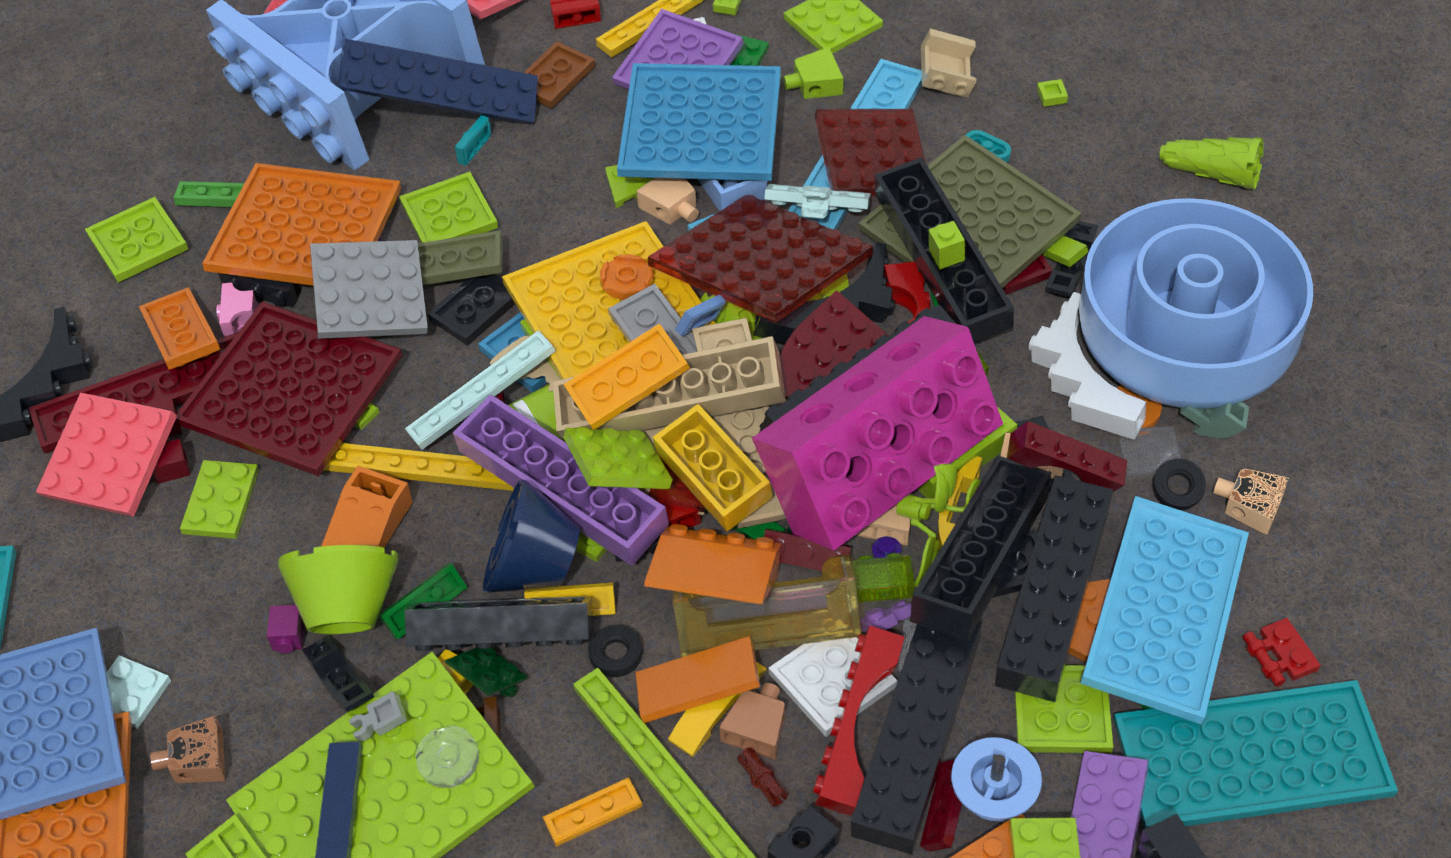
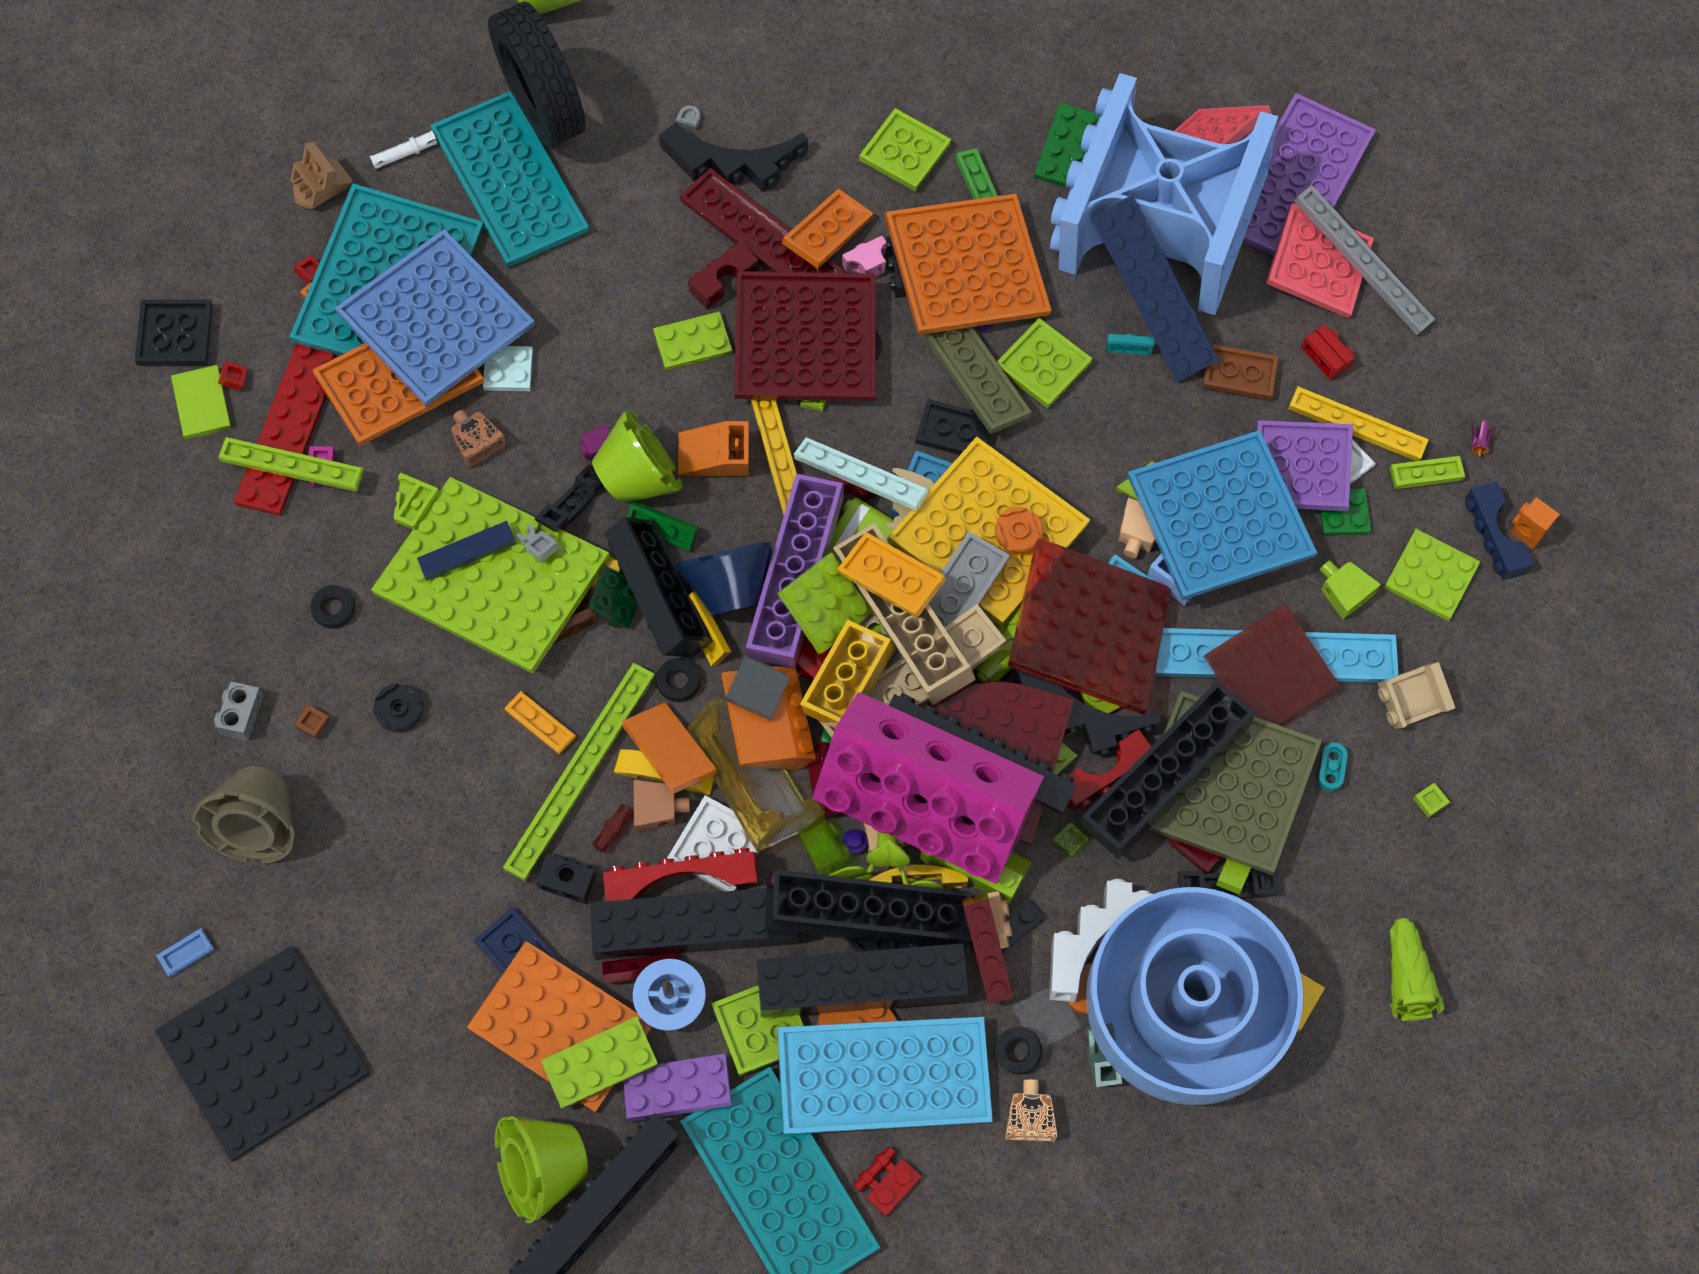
camera: 60 degrees right, 15 degrees up
coral plate [36,393,177,517] -> none
light grey plate [310,240,428,339] -> none
clear tile [416,725,479,788] -> none
medium blue tile [675,294,726,336] -> none
light aqua plate [765,184,871,218] -> none
medium lavender plate [857,600,911,633] -> none
lime brick [928,221,965,269] -> none
none -> dark grey tile [725,656,790,721]
none -> green plate [1034,103,1100,189]

